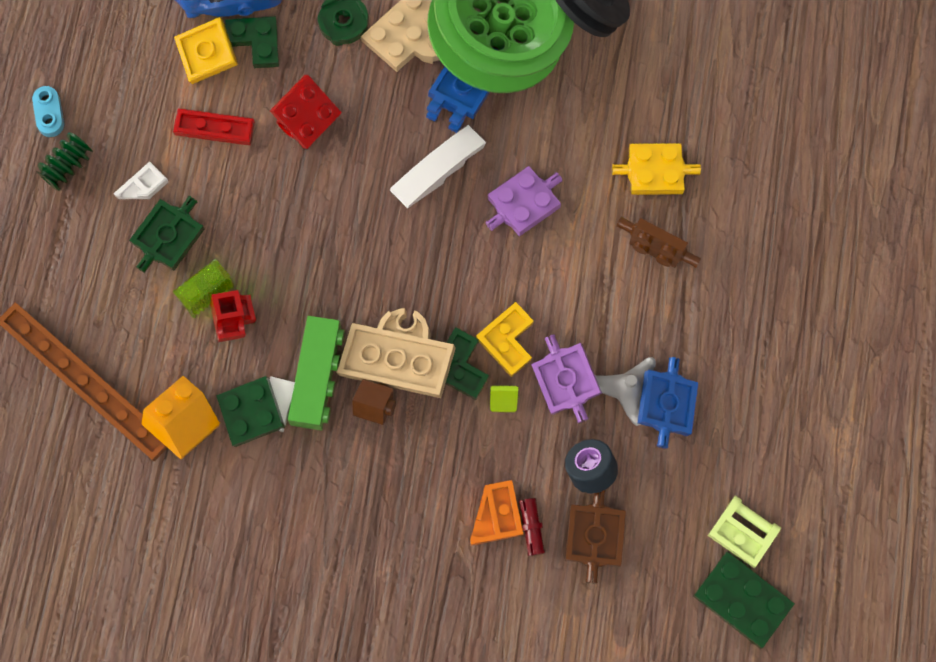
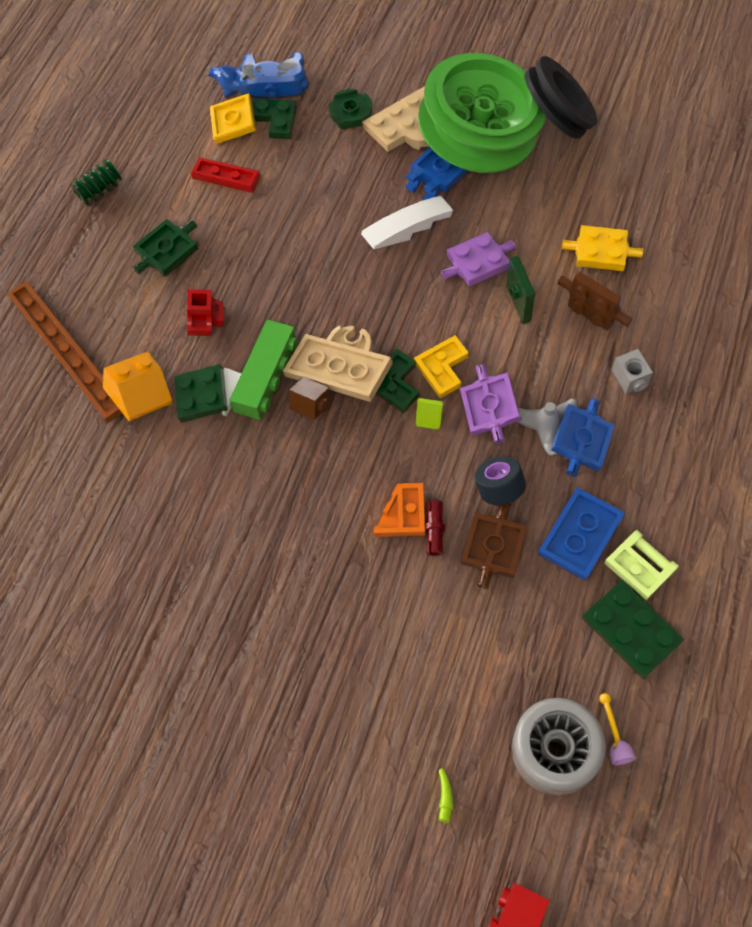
camera: 20 degrees right, 10 degrees down
medium azure plate [32,86,64,137] -> none
white tile [114,162,169,199] -> none
clear neon green brick [173,259,234,318] -> none
red plate [270,75,342,149] -> none
none -> dark green plate [506,256,535,324]
none -> blue plate [538,487,625,581]
none -> light grey brick [612,349,653,394]

